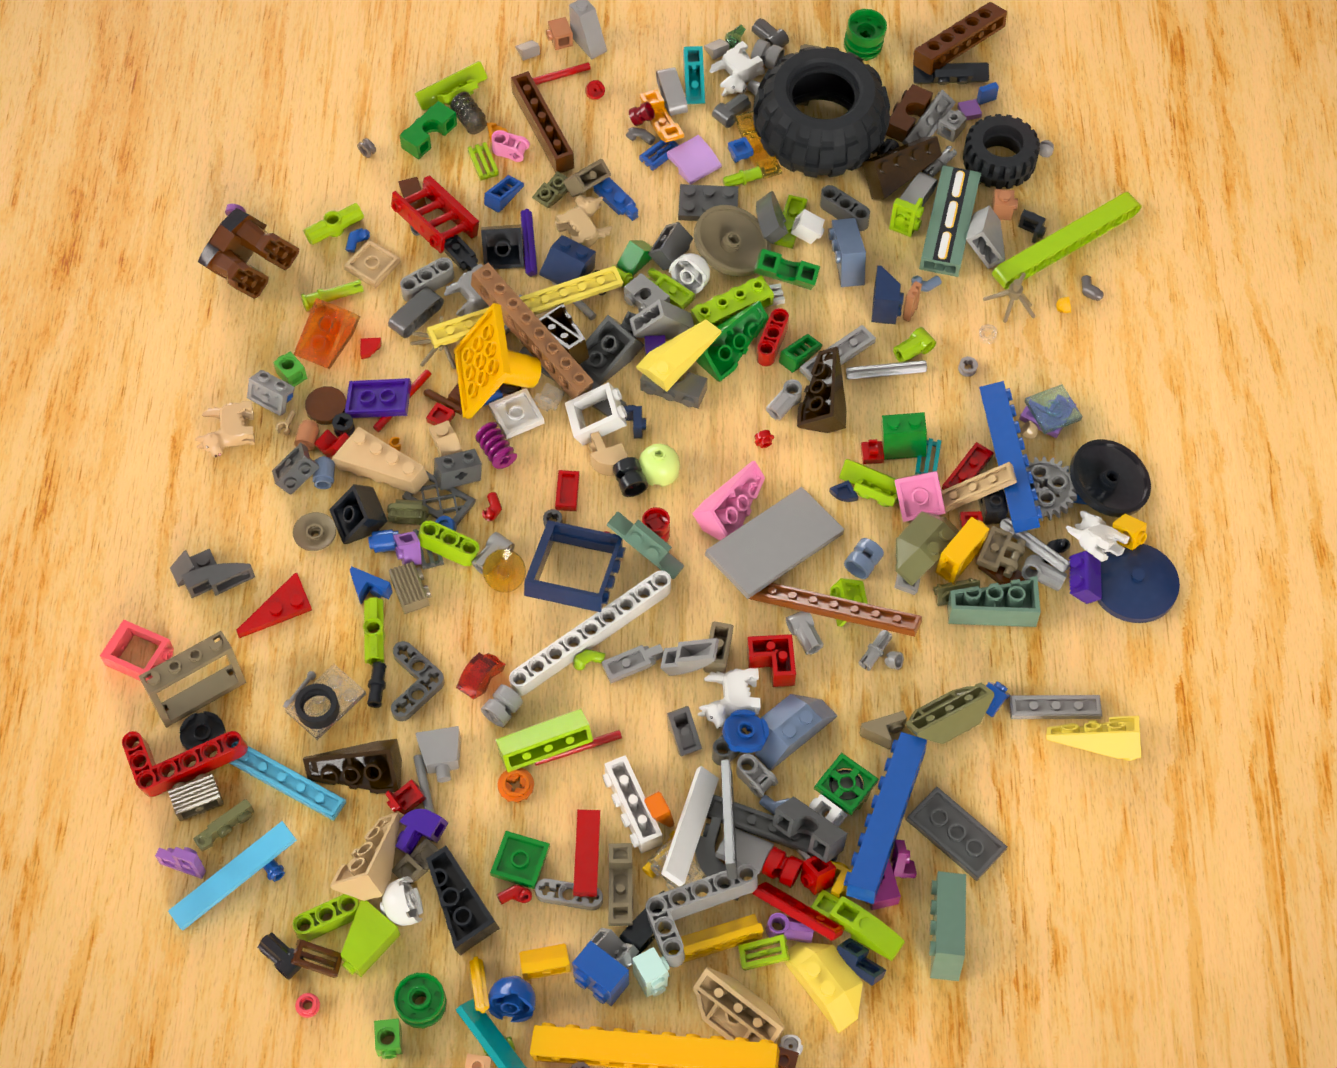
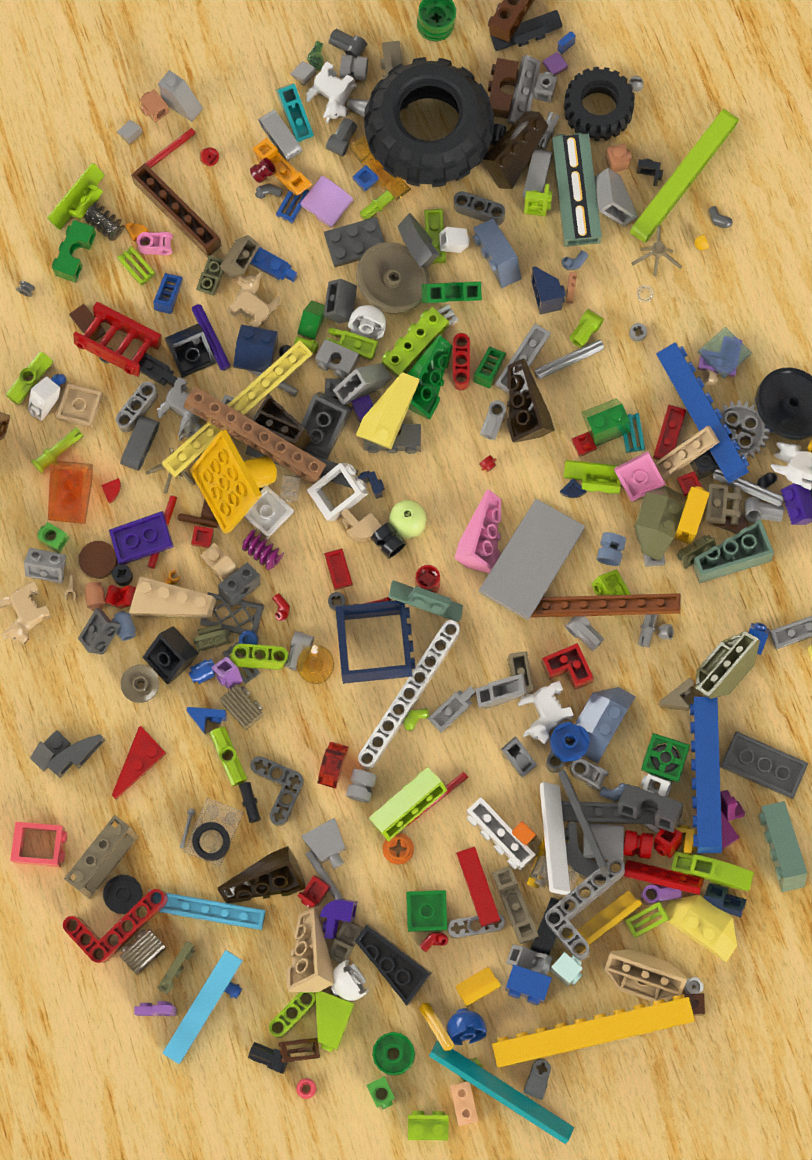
camera: 15 degrees left, 15 degrees up
none -> white slope [27,376,60,421]

